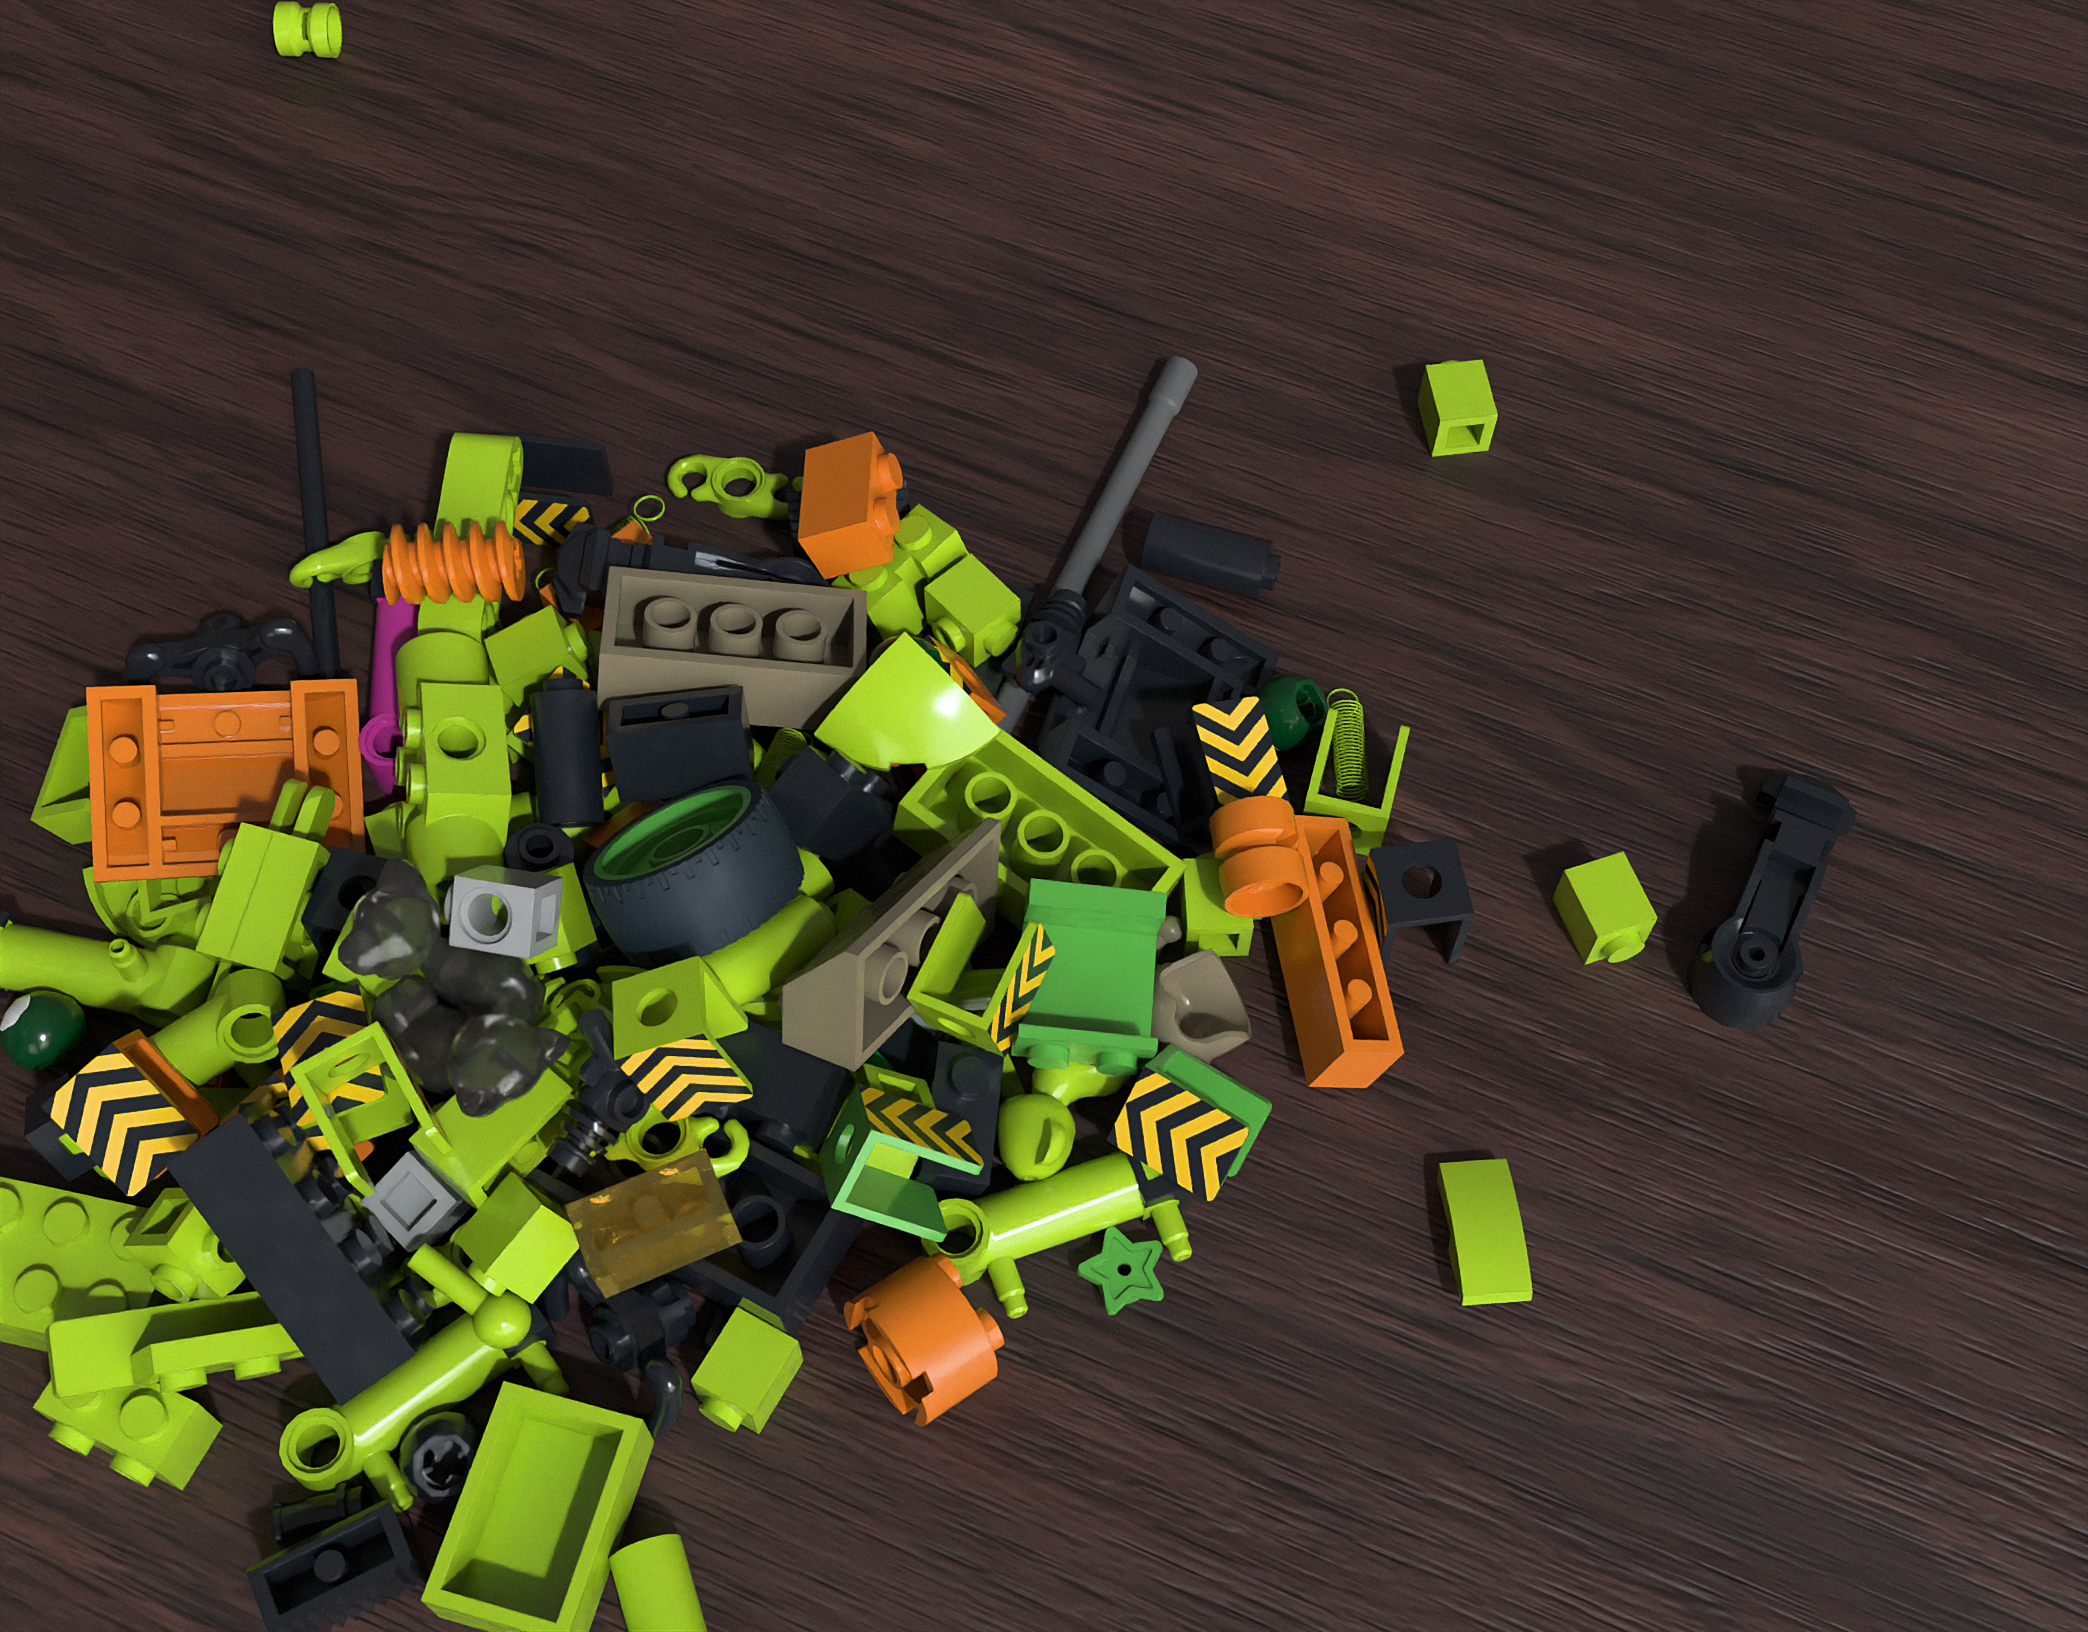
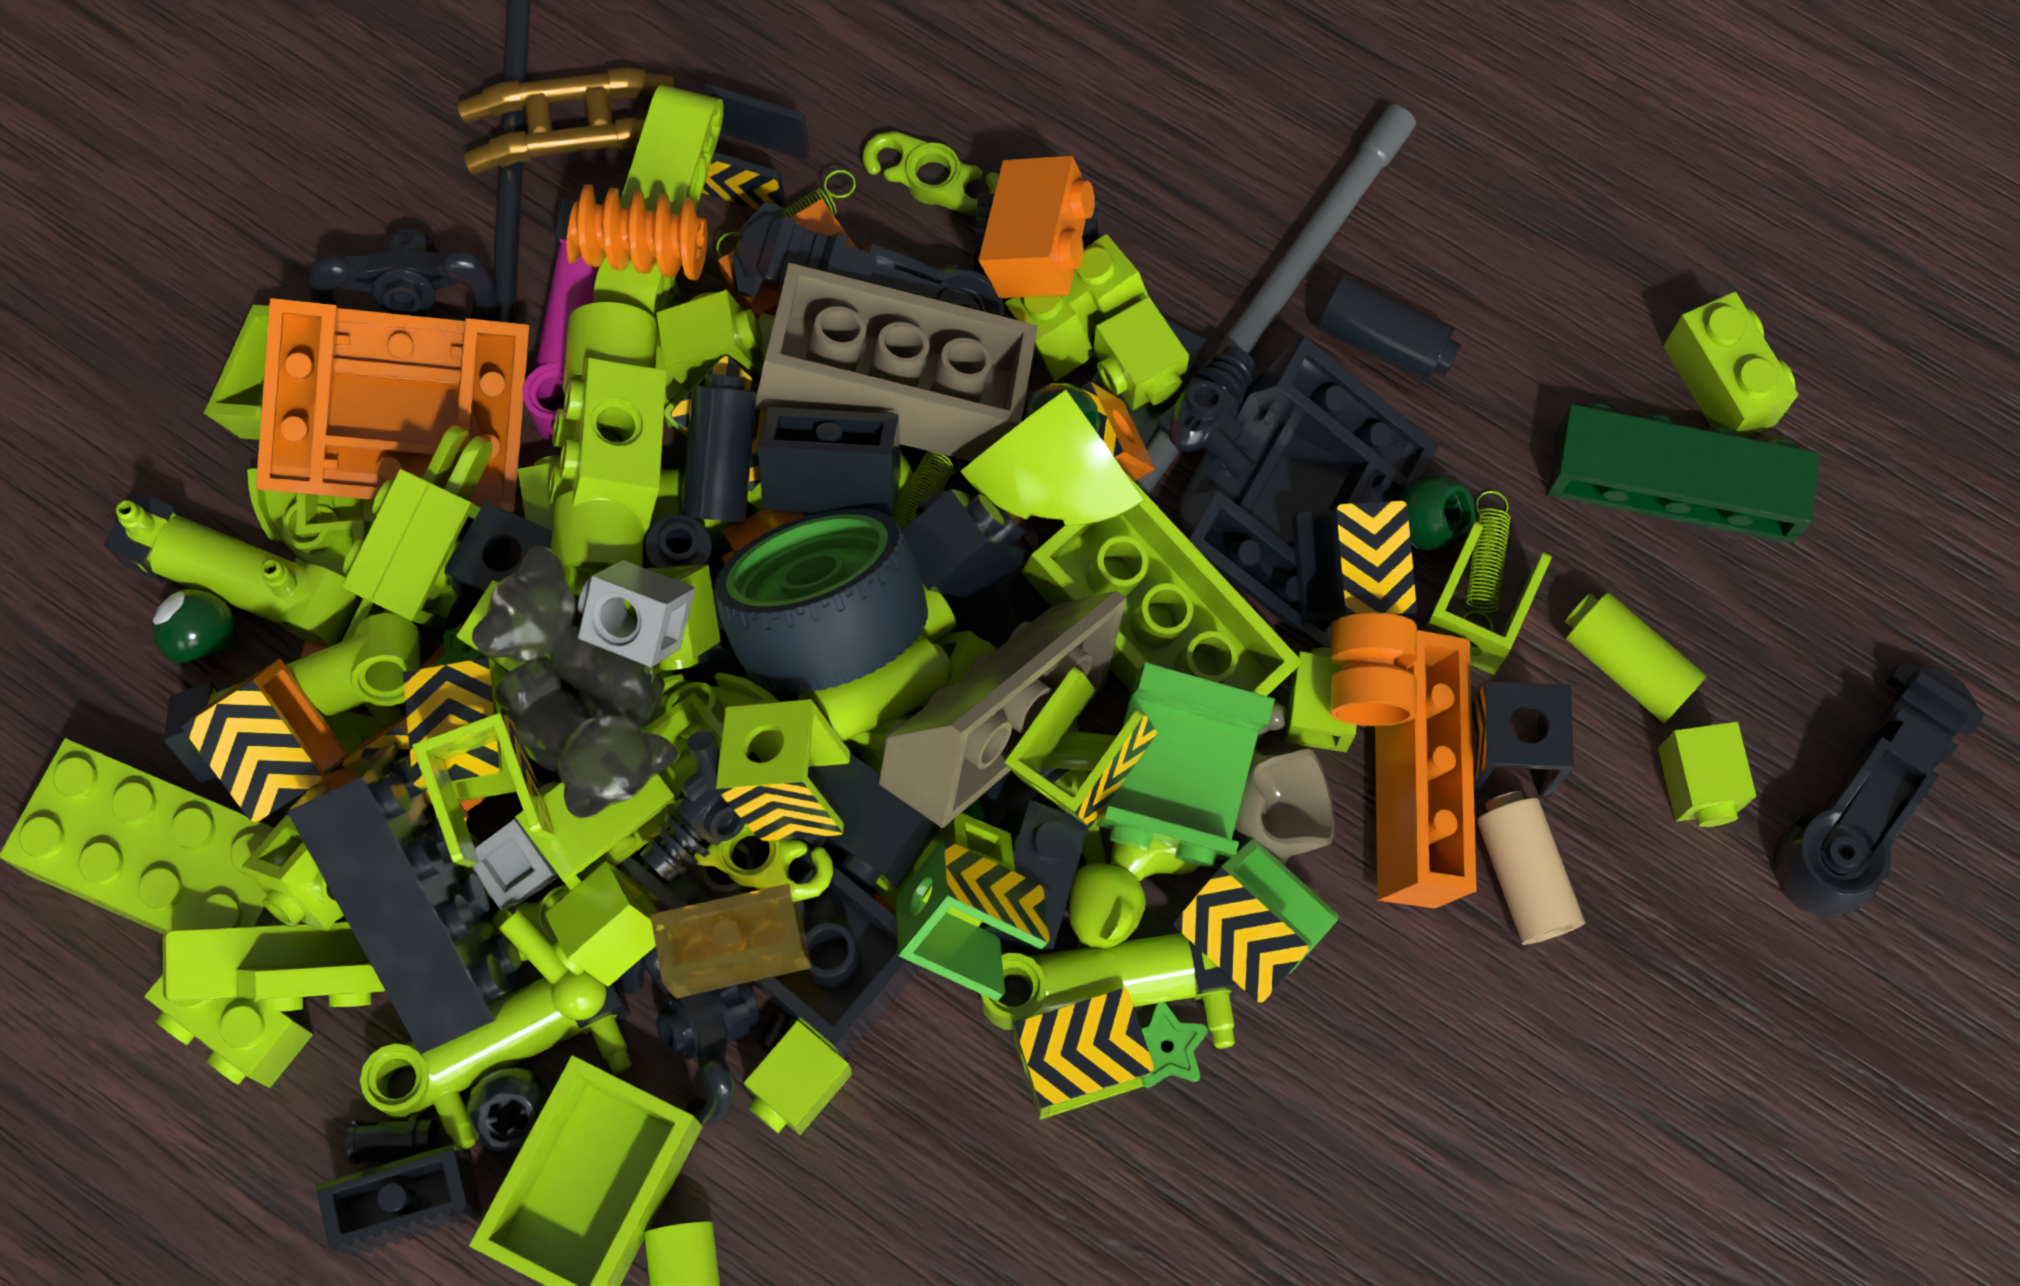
camera: 10 degrees right, 10 degrees up
lime piece [289,529,434,588] -> none
orange brick [844,1251,1004,1427] -> none
lime brick [1417,359,1498,457] -> none
lime slope [1437,1158,1533,1306] -> none
none -> pearl gold piece [458,67,674,175]
none -> piece [1013,989,1154,1120]
none -> tan brick [1477,791,1585,945]
none -> dark green brick [1547,403,1820,544]
none -> lime brick [1565,592,1707,724]
none -> lime brick [1663,291,1799,438]

